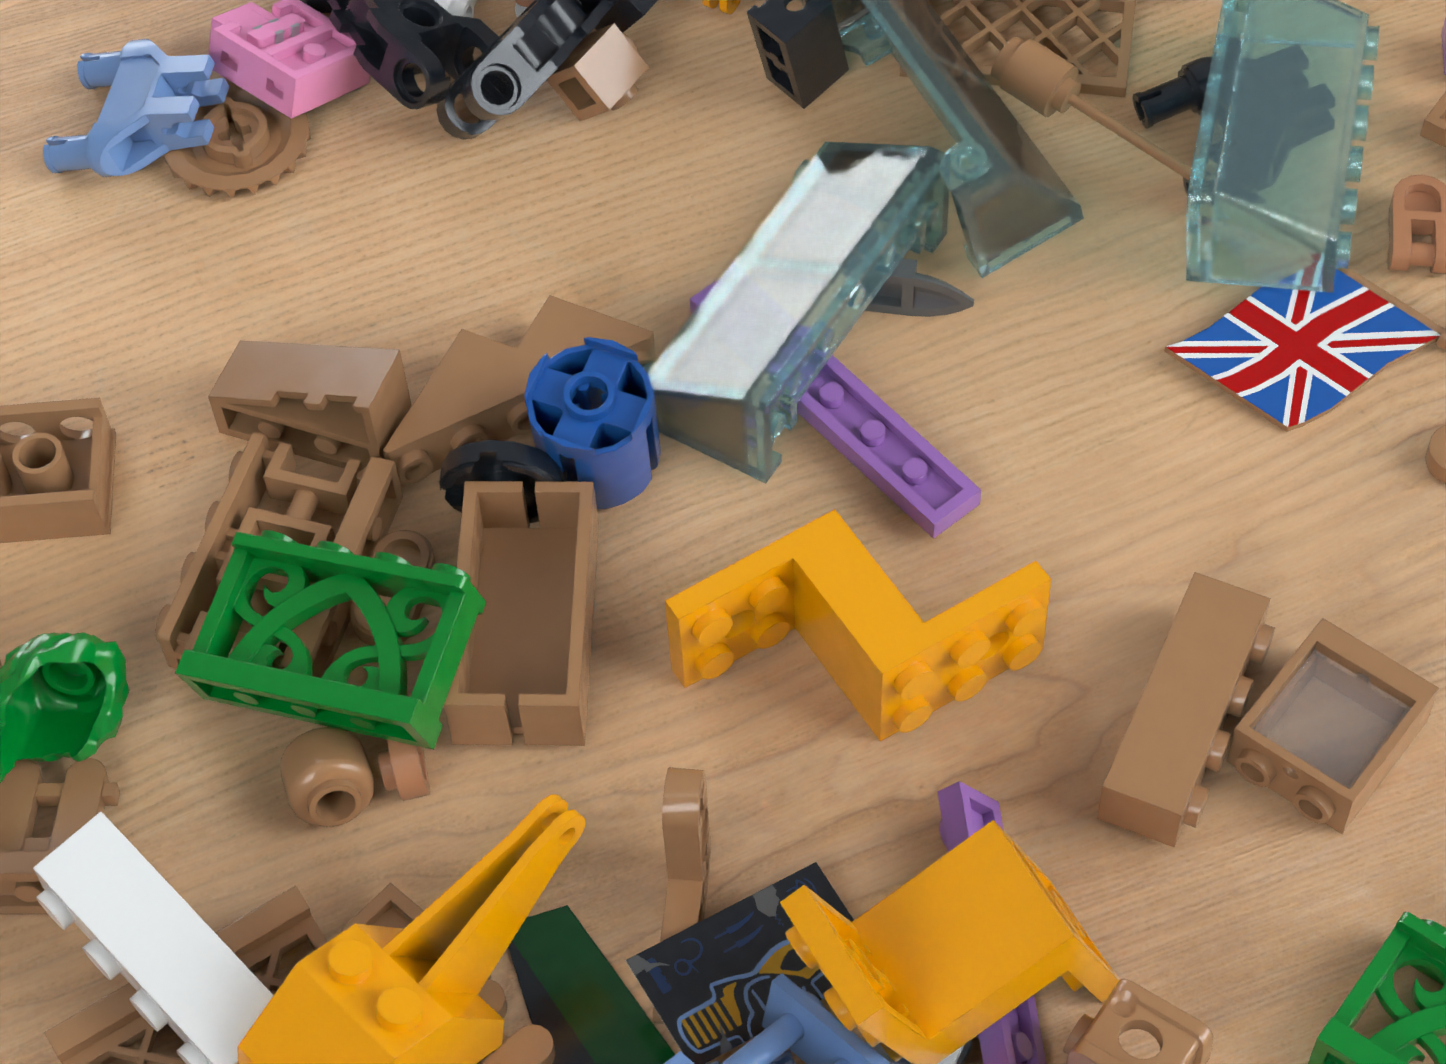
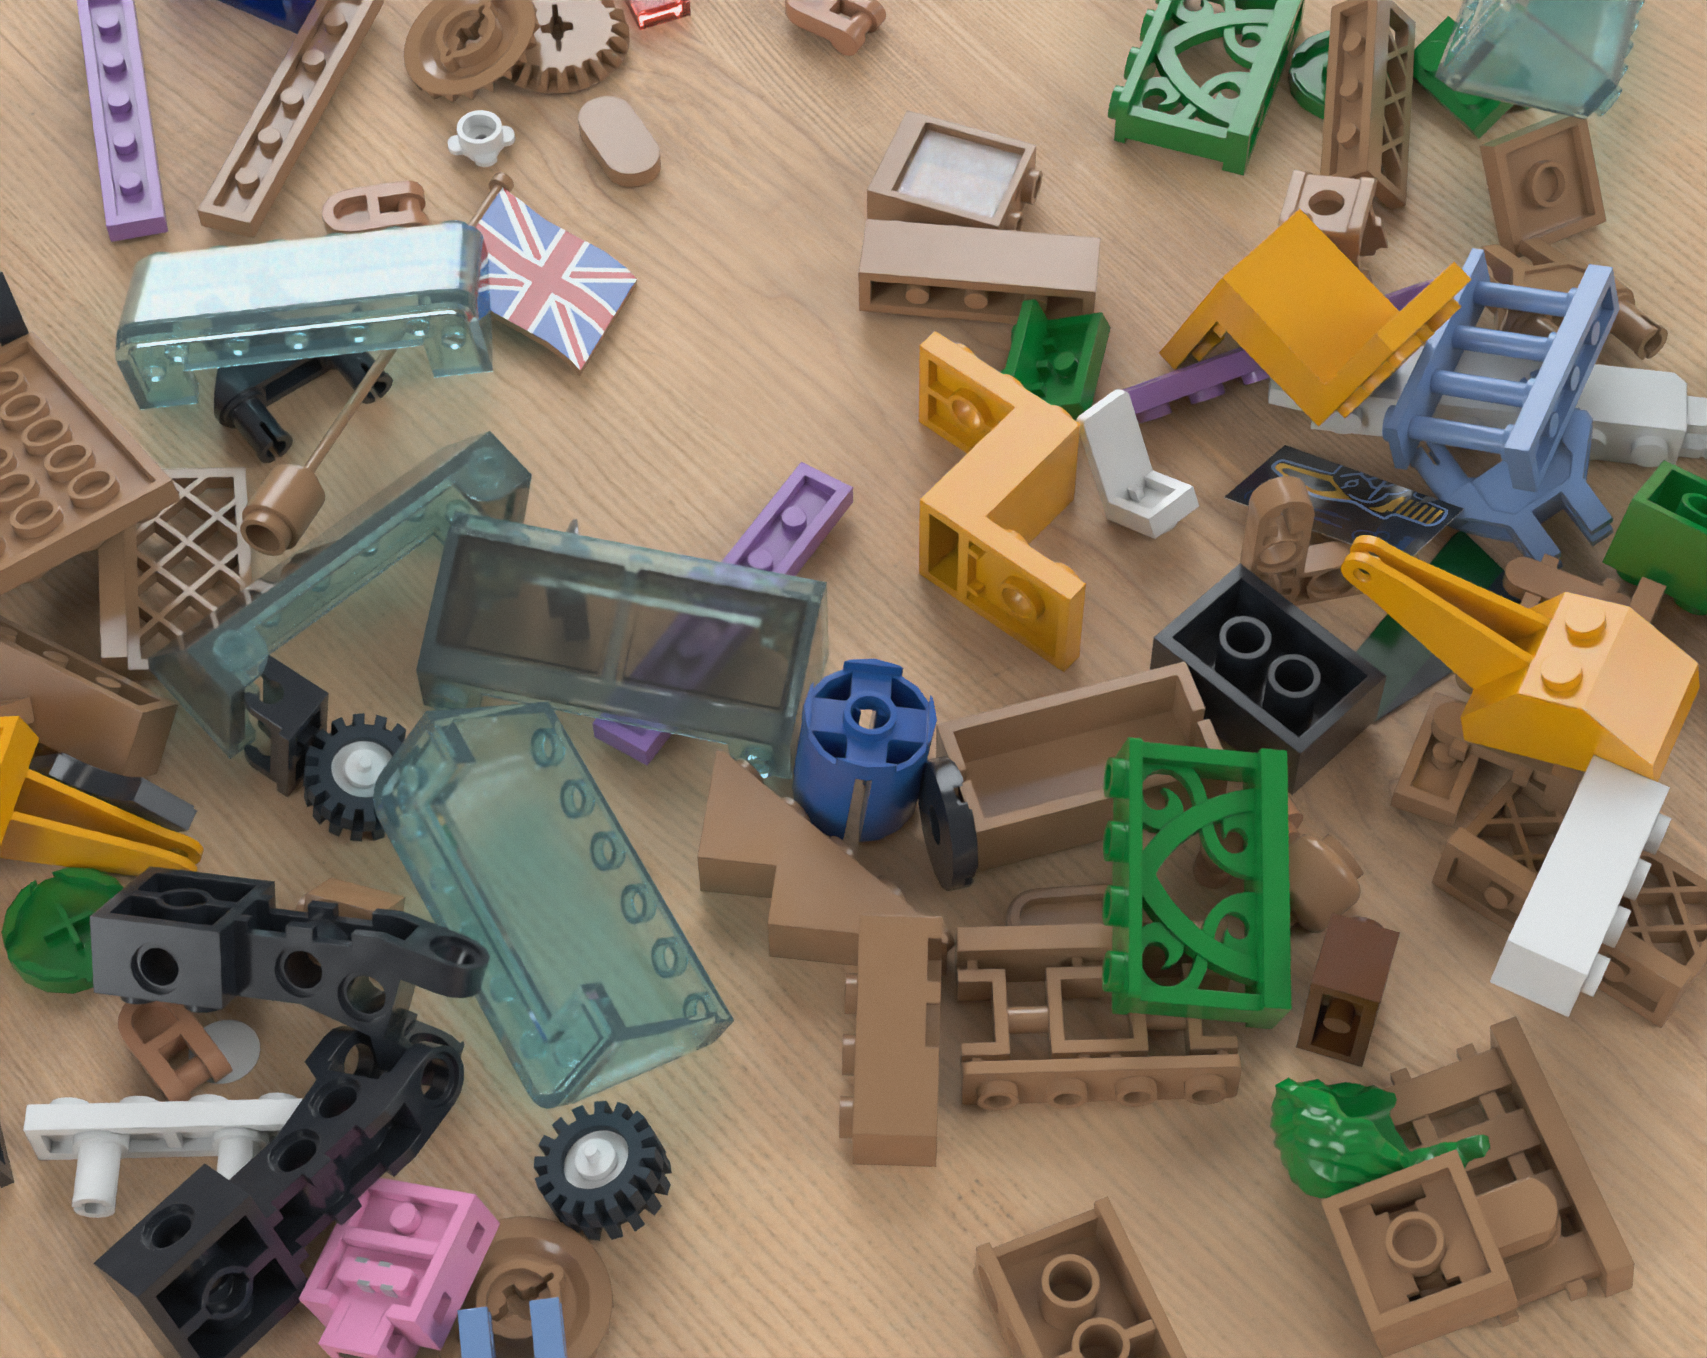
camera: 110 degrees left, 0 degrees up
none -> black wheel [303,713,424,842]
none -> clear light blue windscreen [373,702,734,1109]
none -> black wheel [534,1101,672,1241]
none -> green bracket [1001,299,1111,420]
none -> white bracket [1076,389,1199,539]
none -> black brick [1150,563,1387,795]
none -> reddish brown brick [1296,913,1400,1067]

